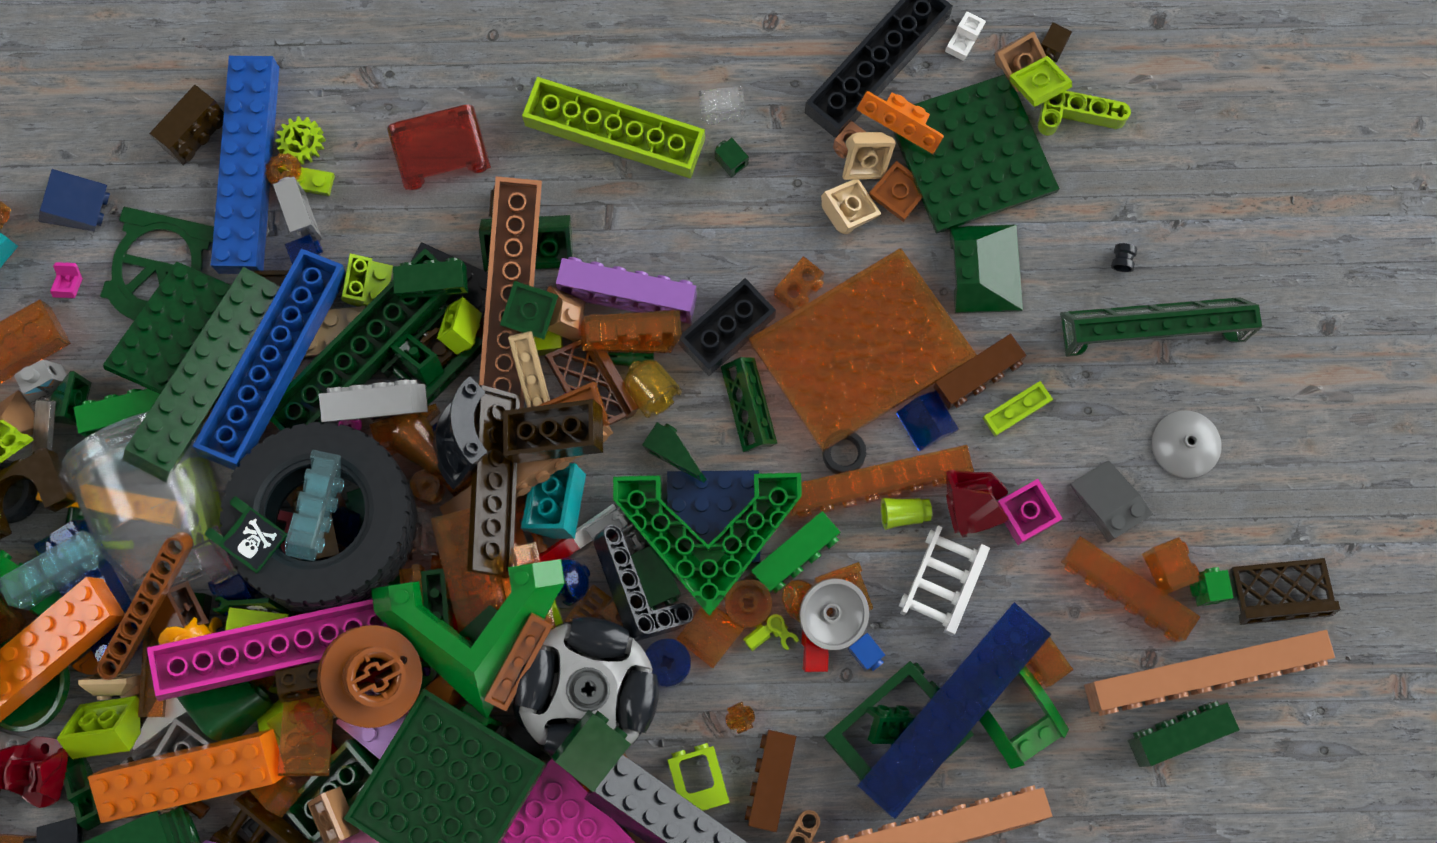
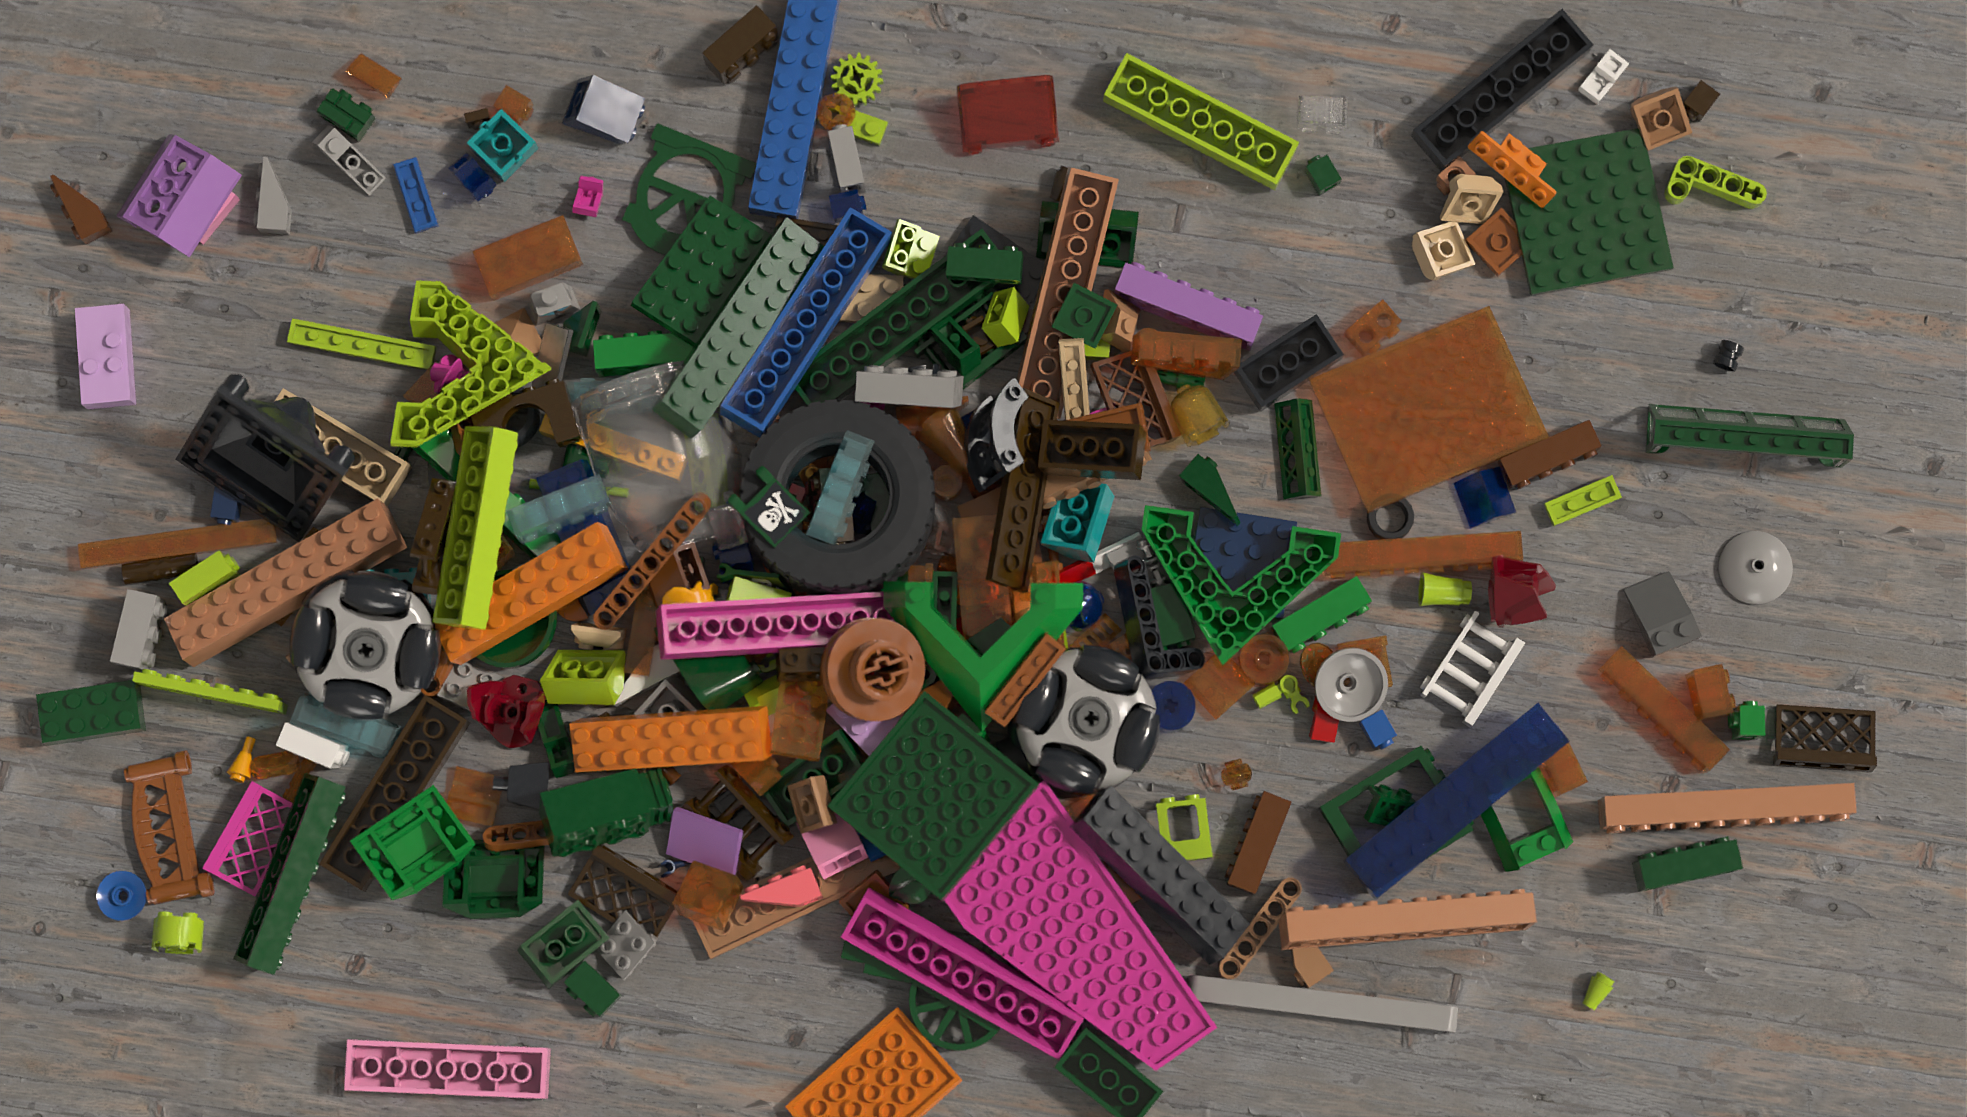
camera: 10 degrees right, 5 degrees up
dark green brick [551,710,631,792] -> none
dark green slope [949,225,1023,313] -> none
dark pink brick [998,479,1063,545] -> none
lime plate [1010,56,1072,107] -> none

